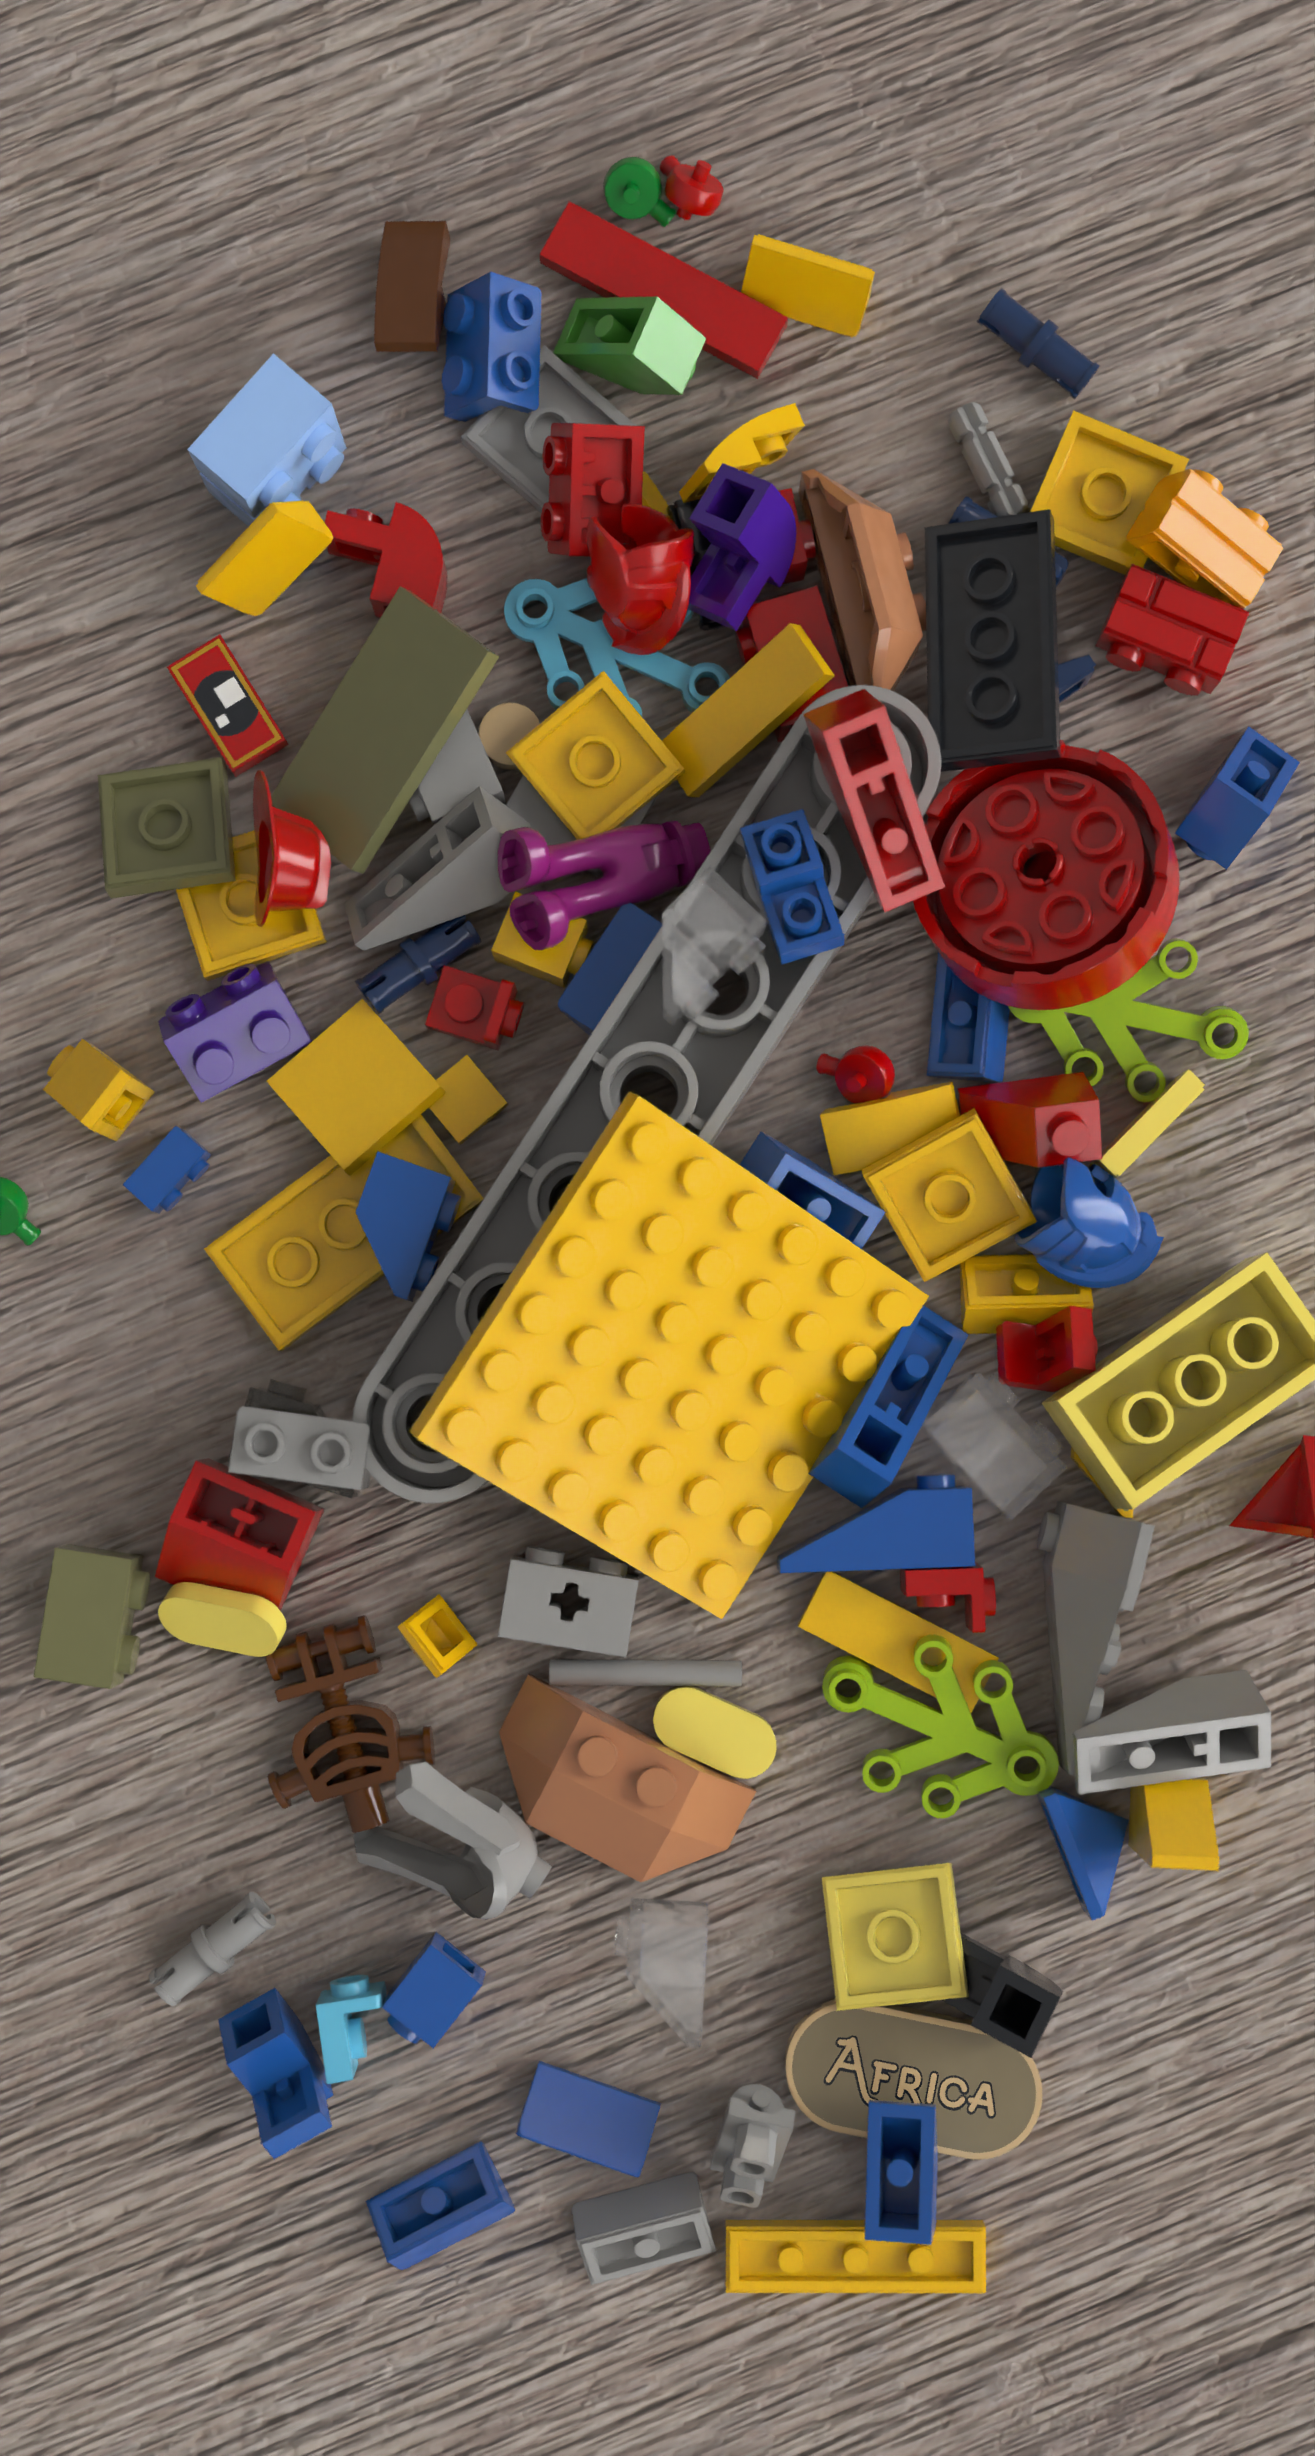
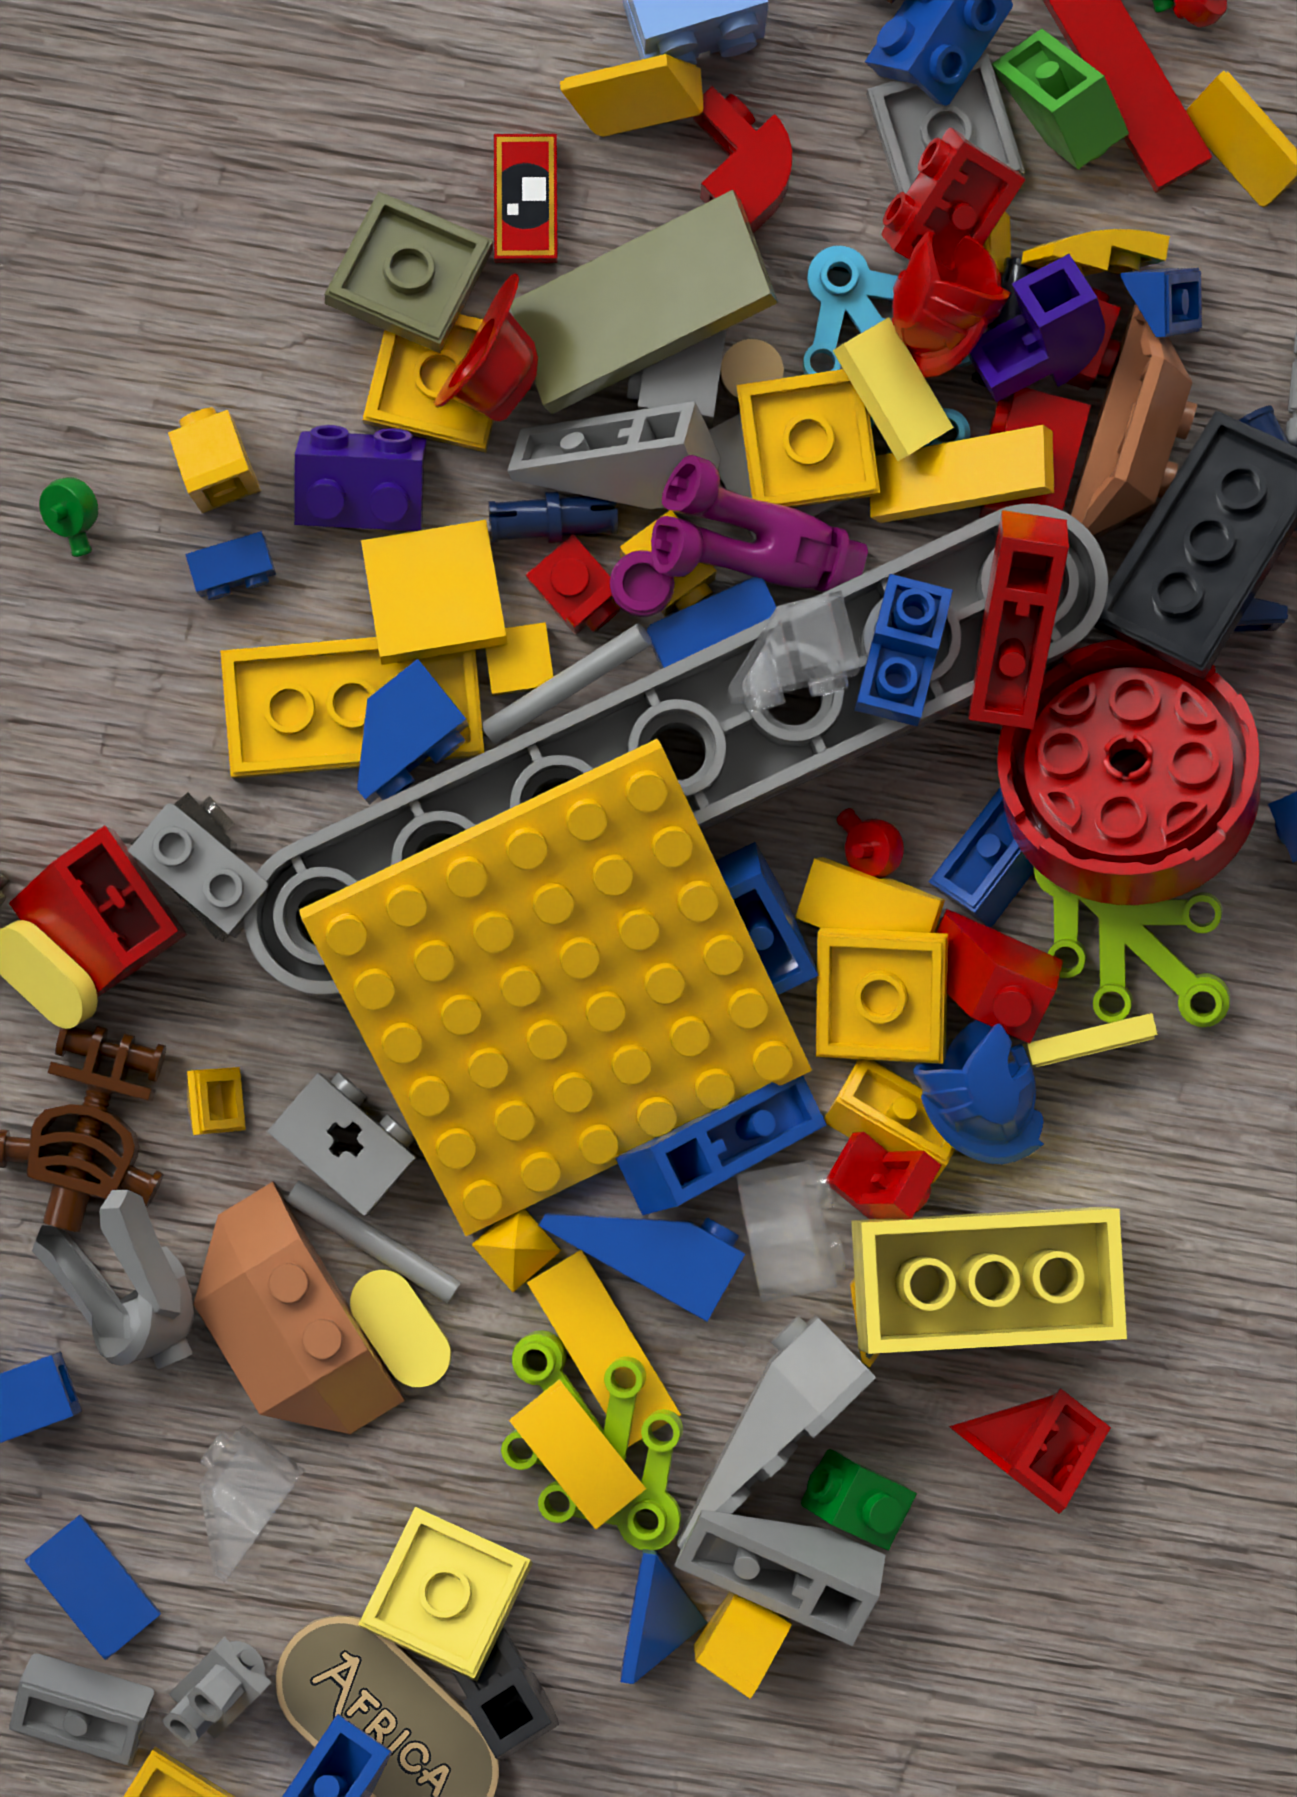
camera: 30 degrees right, 0 degrees up
red bracket [900,1562,996,1633] -> none
none -> yellow slope [471,1209,561,1292]
none -> light grey bar [482,623,652,743]
none -> yellow slope [509,1379,646,1530]
none -> magenta tile [610,550,675,617]
none -> green bracket [801,1449,917,1551]
none -> light yellow tile [833,317,954,461]
none -> blue slope [1121,268,1202,337]

